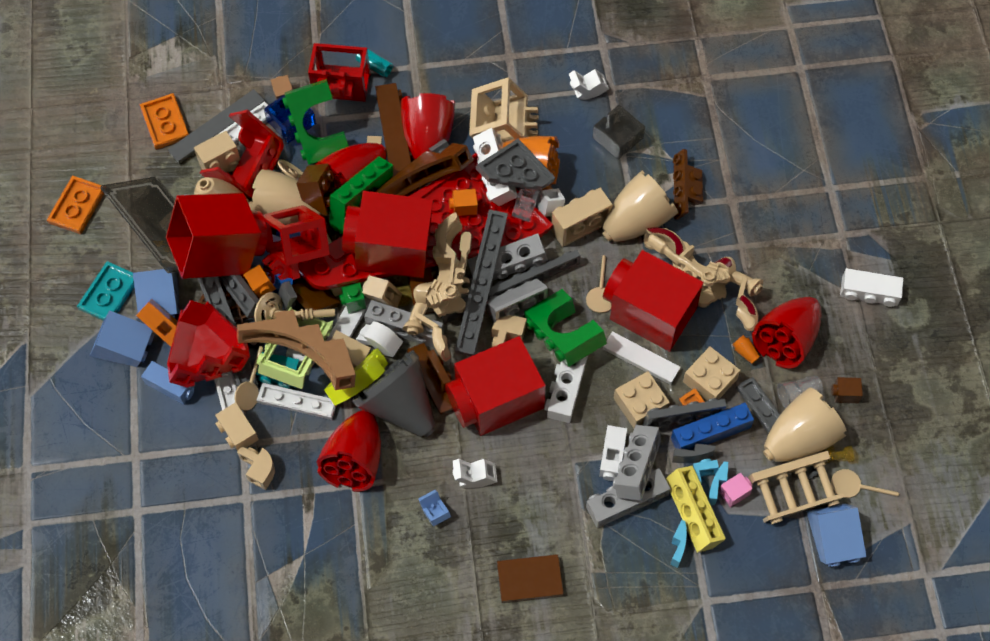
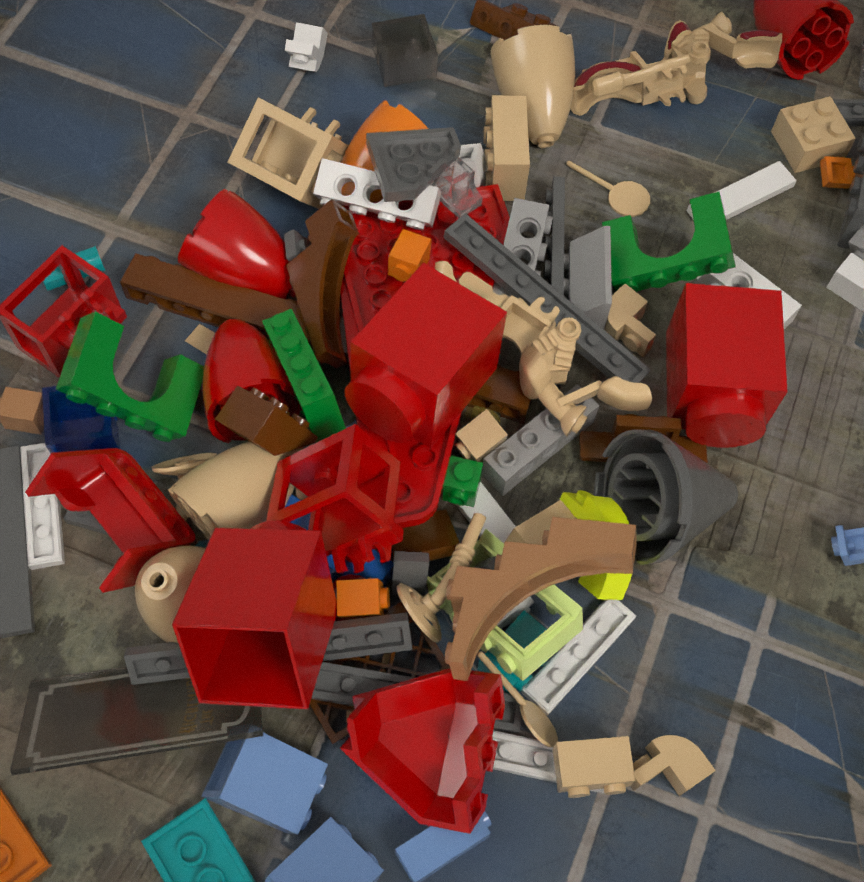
camera: 65 degrees left, 0 degrees up
orange brick [136,299,178,346] -> none
tan brick [194,131,240,173] -> none
red cylinder [317,410,381,492] -> none
white brick [356,321,403,357] -> none
white brick [453,459,497,488] -> none
red container [602,250,704,352] -> none
tan brick [614,371,670,428] -> none
orange cone [732,335,760,364] -> none

